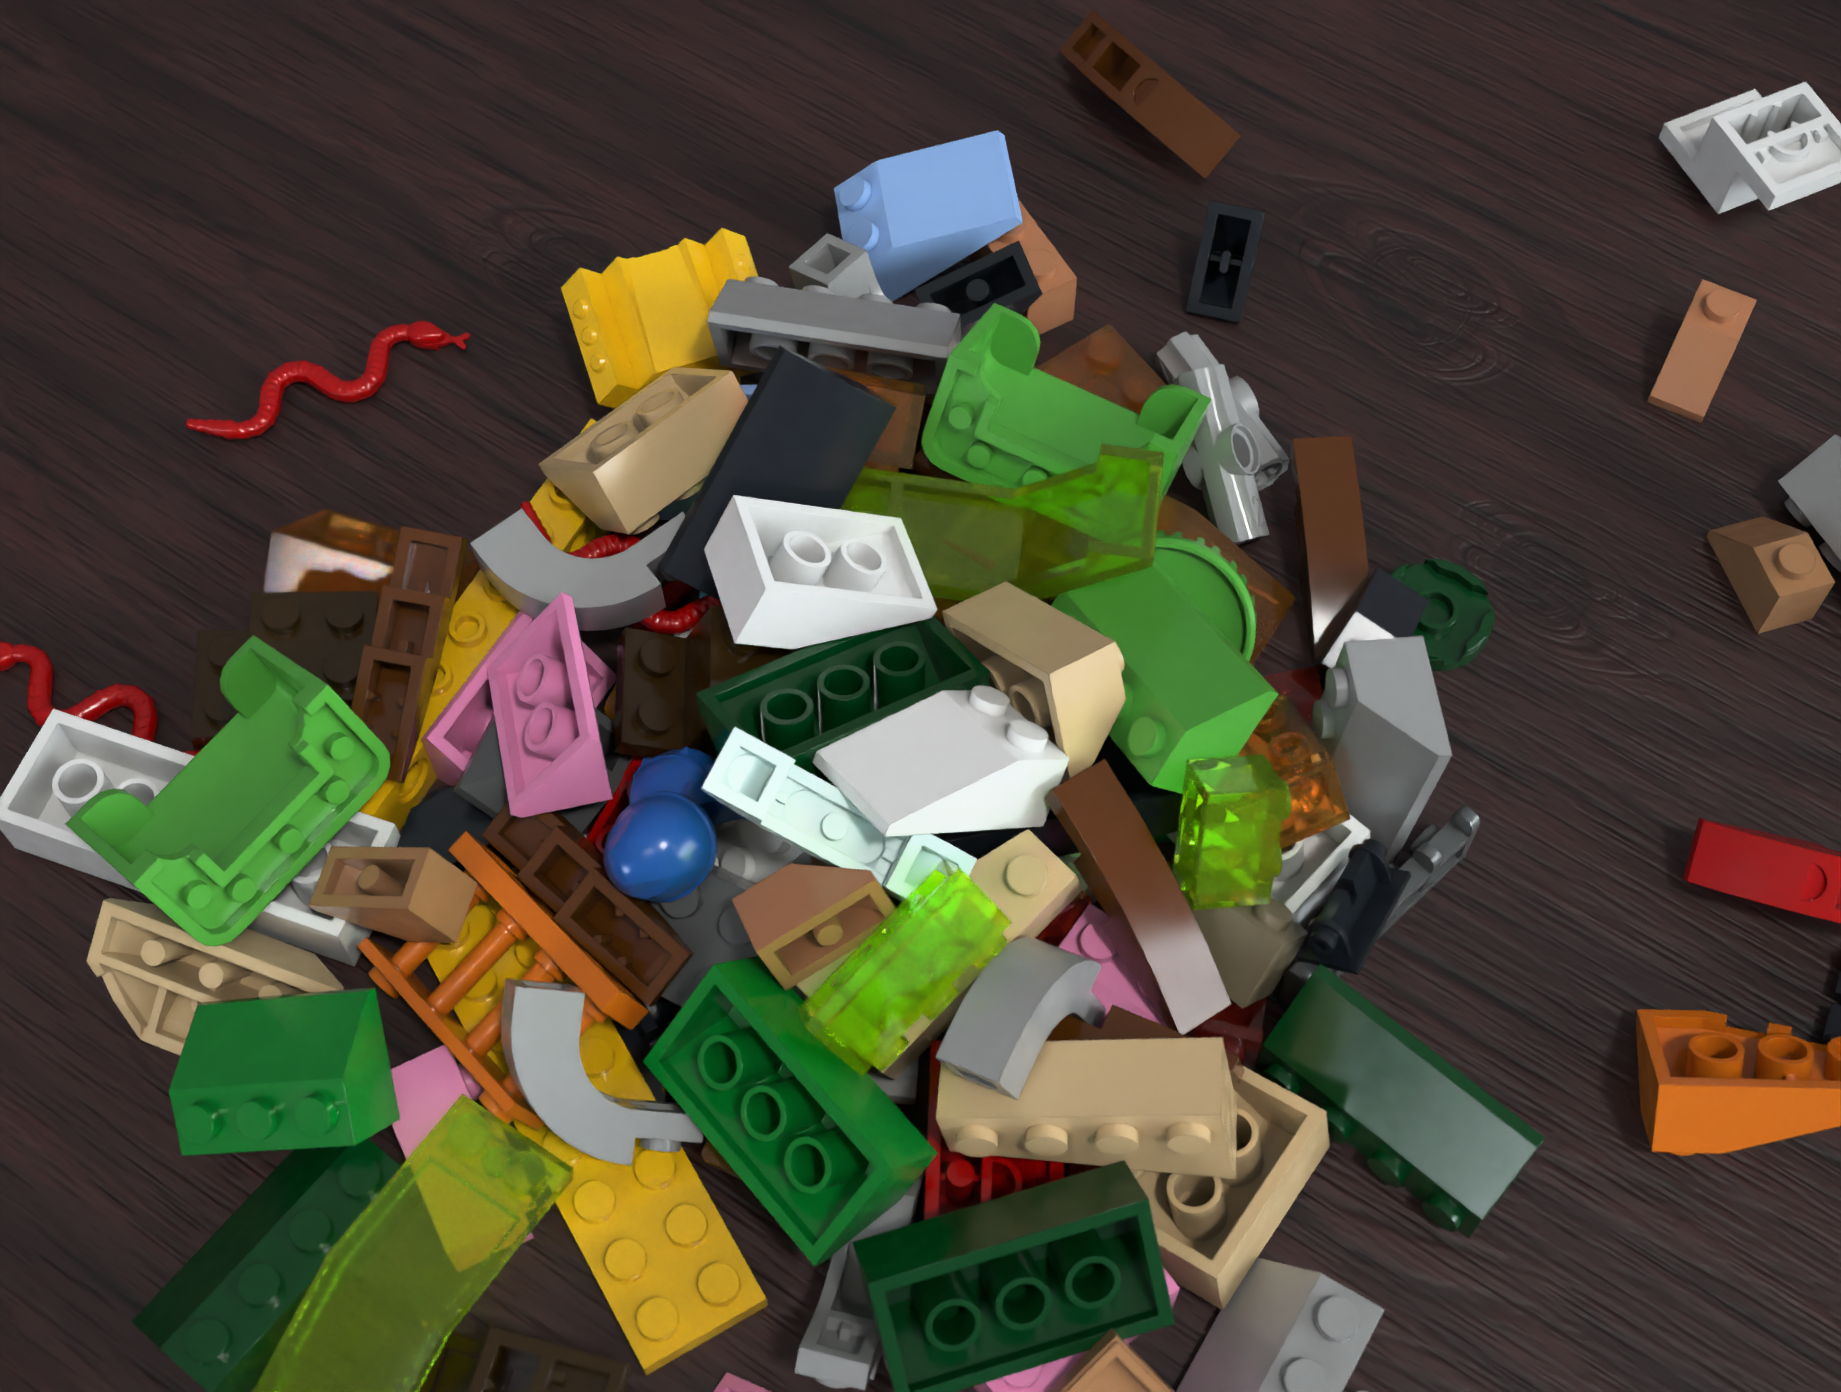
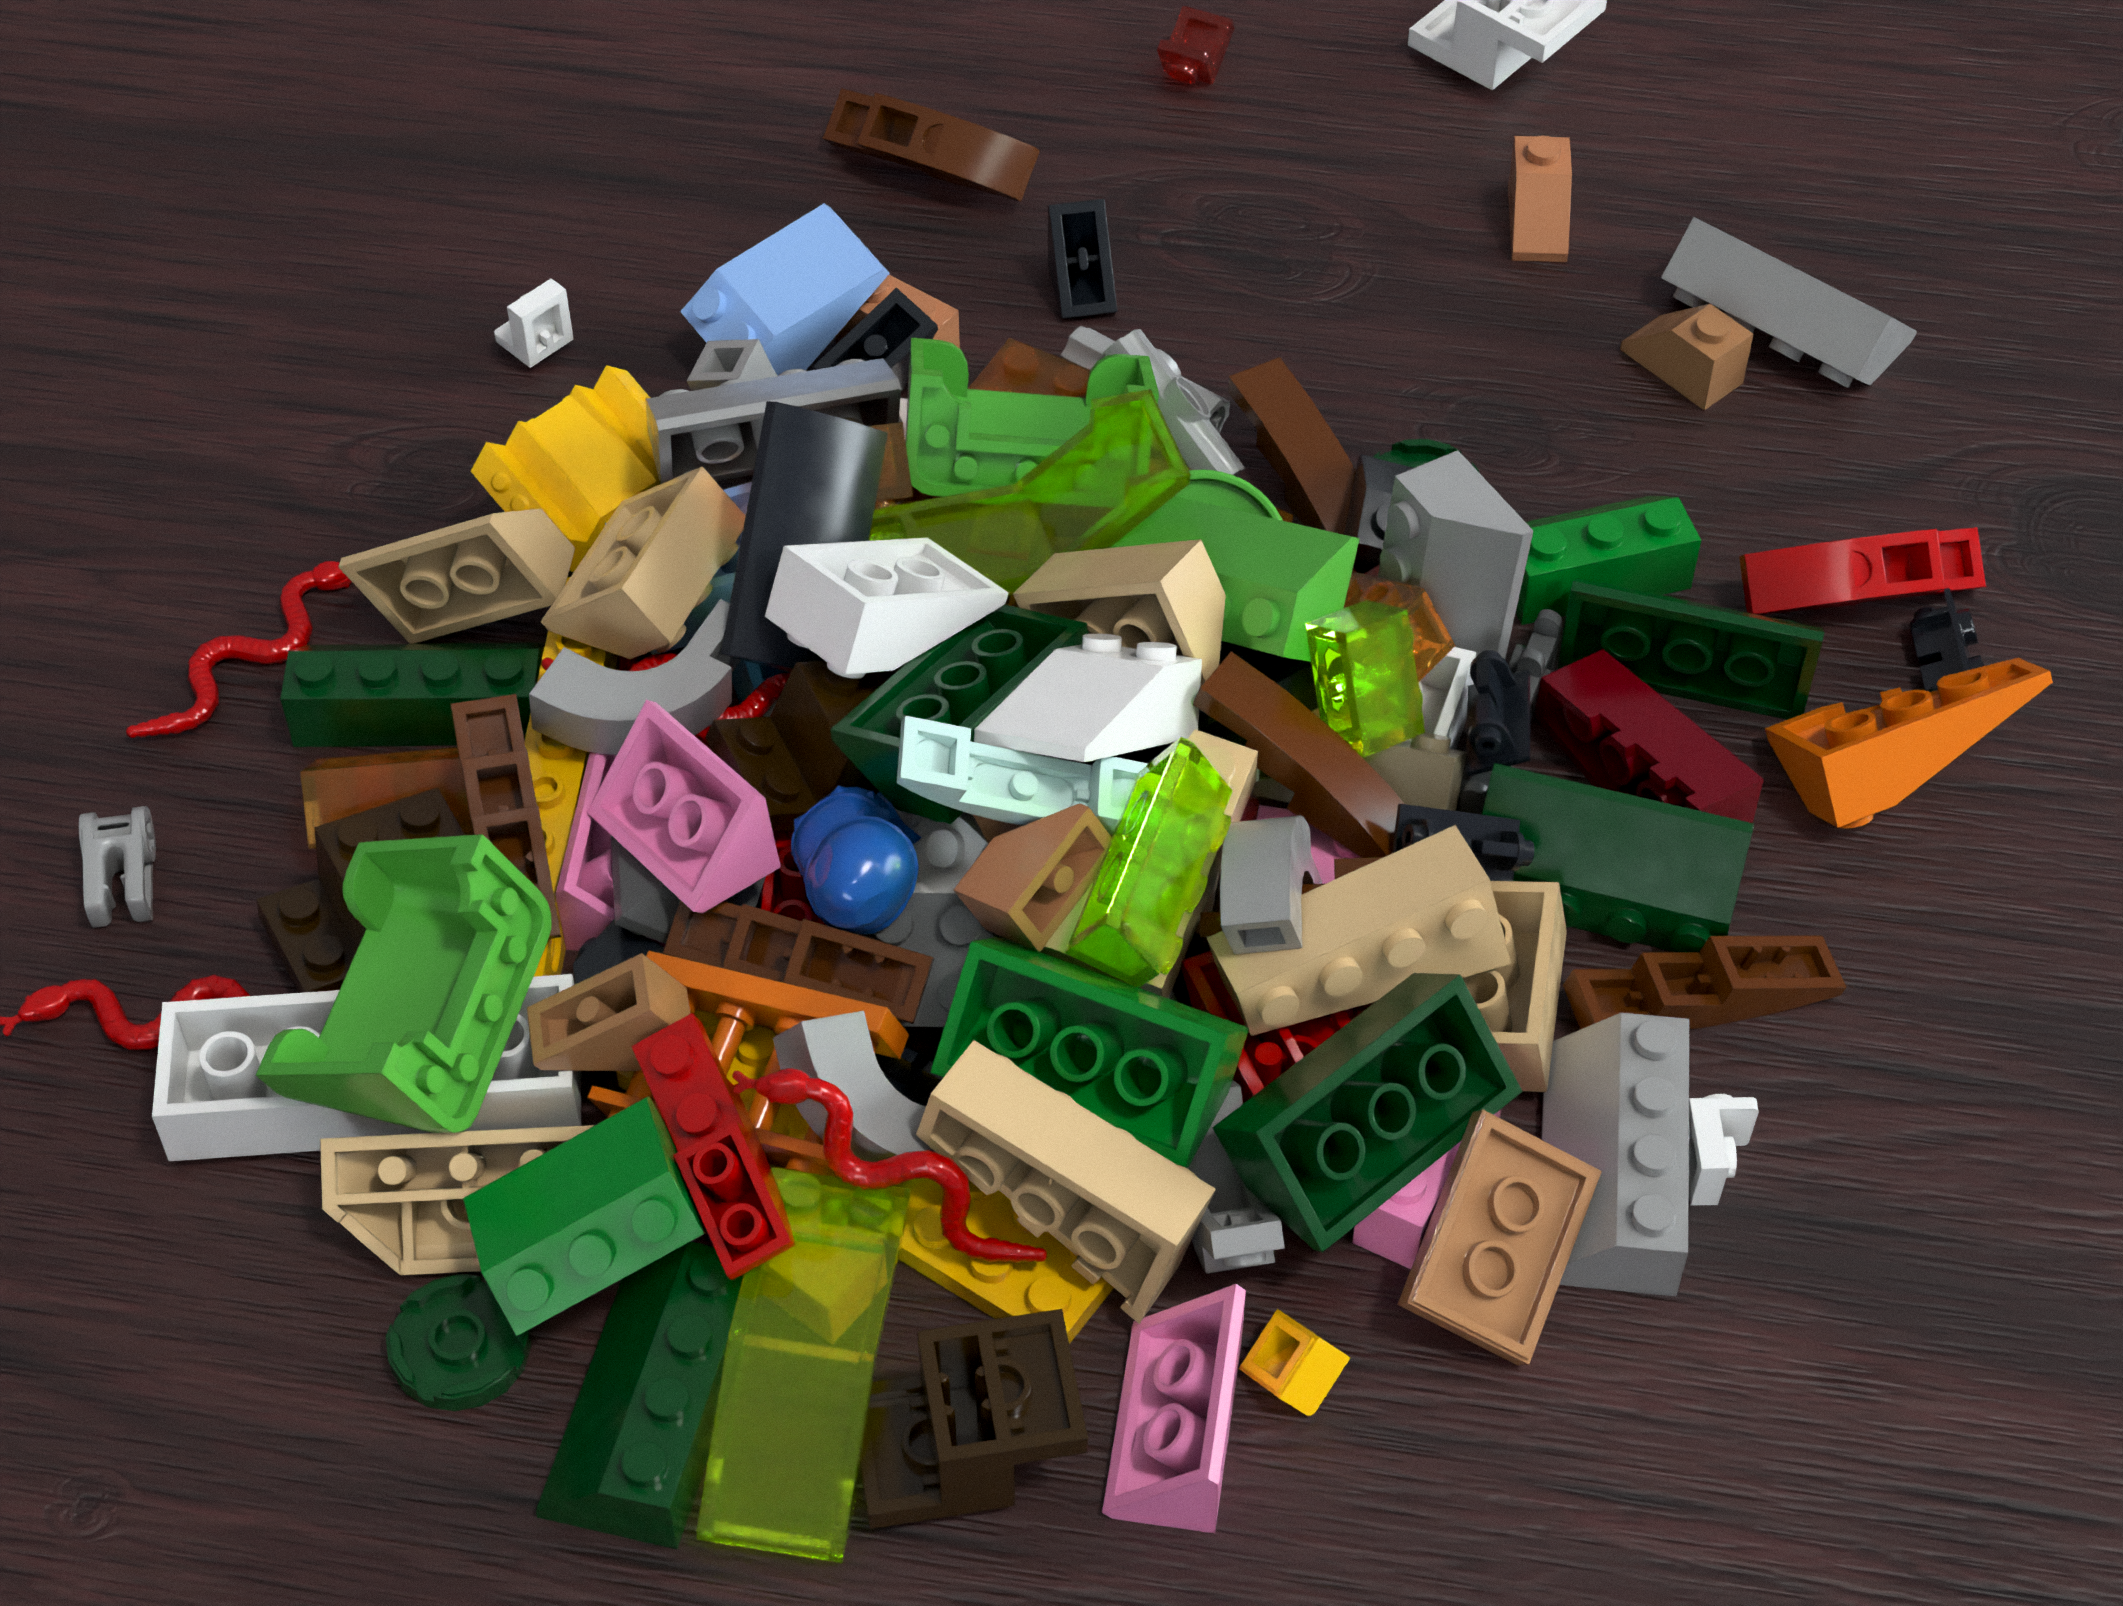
camera: 25 degrees left, 10 degrees down
none -> light grey piece [79,806,156,928]
none -> dark green slope [280,643,545,747]
none -> tan slope [339,508,575,644]
none -> dark green tile [386,1274,531,1411]
none -> white bracket [494,278,574,368]
none -> red slope [631,1013,796,1280]
none -> red animal [732,1068,1047,1263]
none -> tan wedge [916,1040,1216,1324]
none -> clear red bracket [1157,6,1235,85]
none -> black hinge [1392,804,1534,881]
none -> green slope [1515,496,1701,625]
none -> dark red wedge [1535,649,1764,823]
none -> dark green slope [1557,578,1824,720]
none -> reddish brown slope [1563,935,1847,1030]

